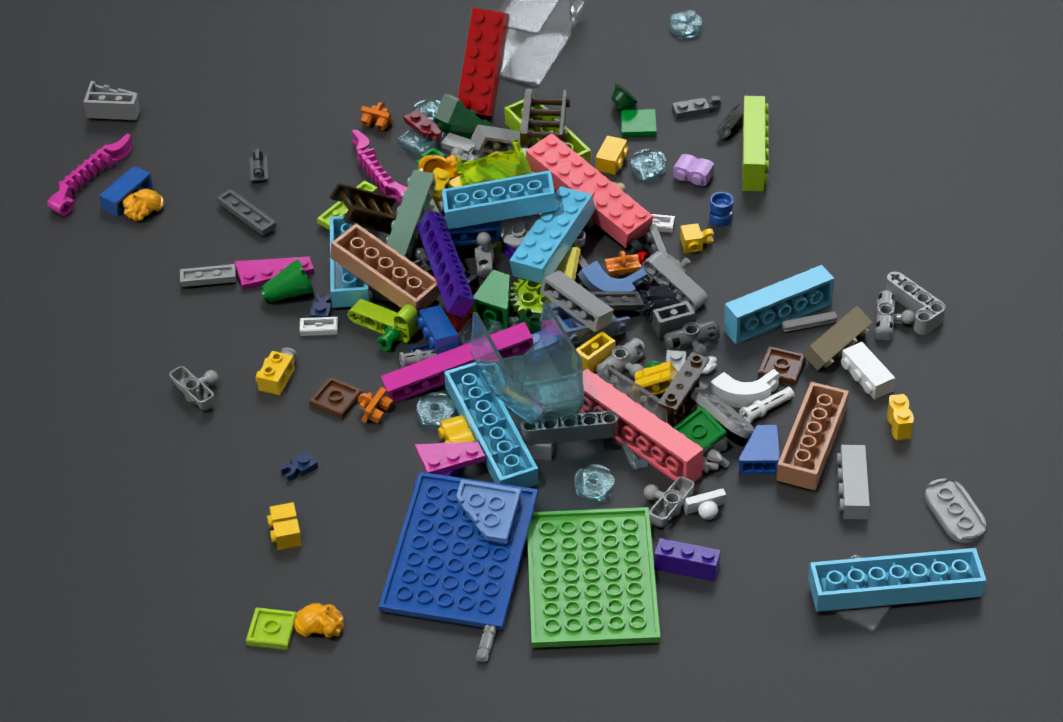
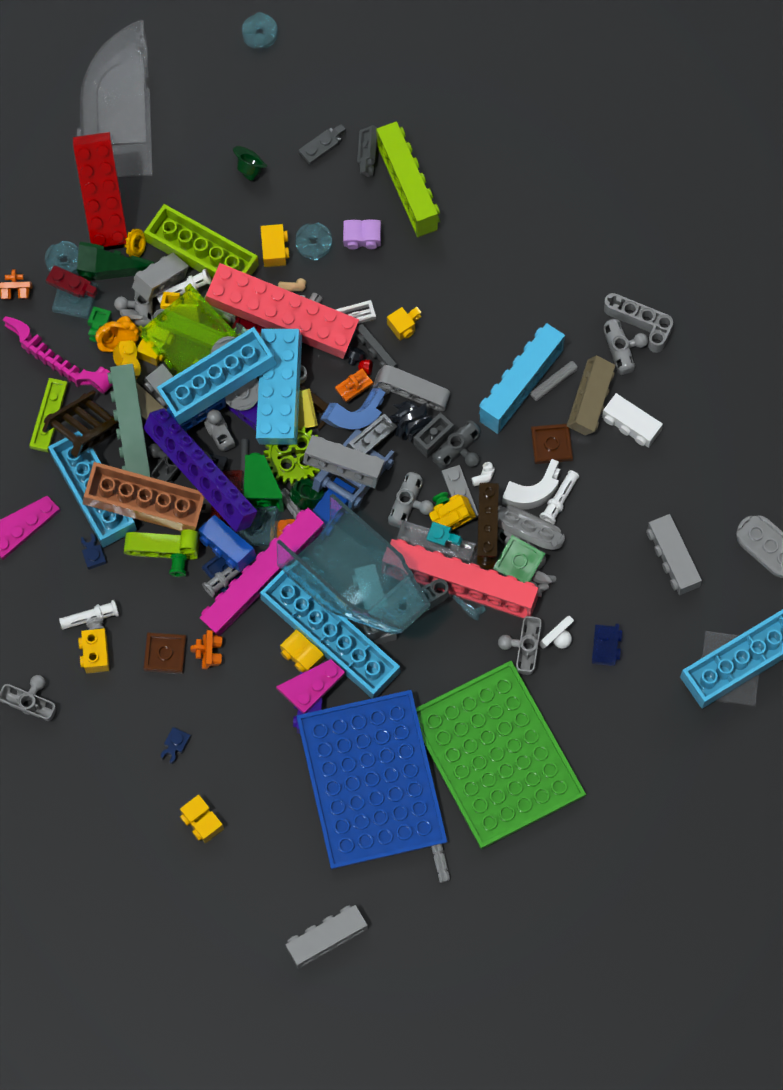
camera: 25 degrees left, 25 degrees up
lime tile [246,608,297,650] -> none
green cone [261,259,314,303] -> none
light orange hair [294,603,344,638] -> none
white tile [300,317,338,336] -> none
clear light blue plate [416,392,456,426] -> none
light grey tile [441,133,475,155] -> none
medium blue plate [456,479,521,544] -> none
dark brown fence [520,89,570,147] -> none
yellow brick [574,331,616,373] -> none
clear light blue plate [574,464,614,502] -> none
tile [621,109,657,137] -> none
dark purple brick [654,538,721,582] -> none
light grey bar [668,254,691,273] -> none
blue wheel [709,192,733,226] -> none
slope [739,425,780,474] -> none
nougat brick [776,382,849,490] -> none
yellow brick [887,394,914,440] -> none
none -> white pin [59,600,119,630]
none -> yellow gear [125,229,146,257]
none -> light grey brick [285,905,368,969]
none -> teal plate [426,522,462,547]
none -> clear blue bracket [592,623,623,666]

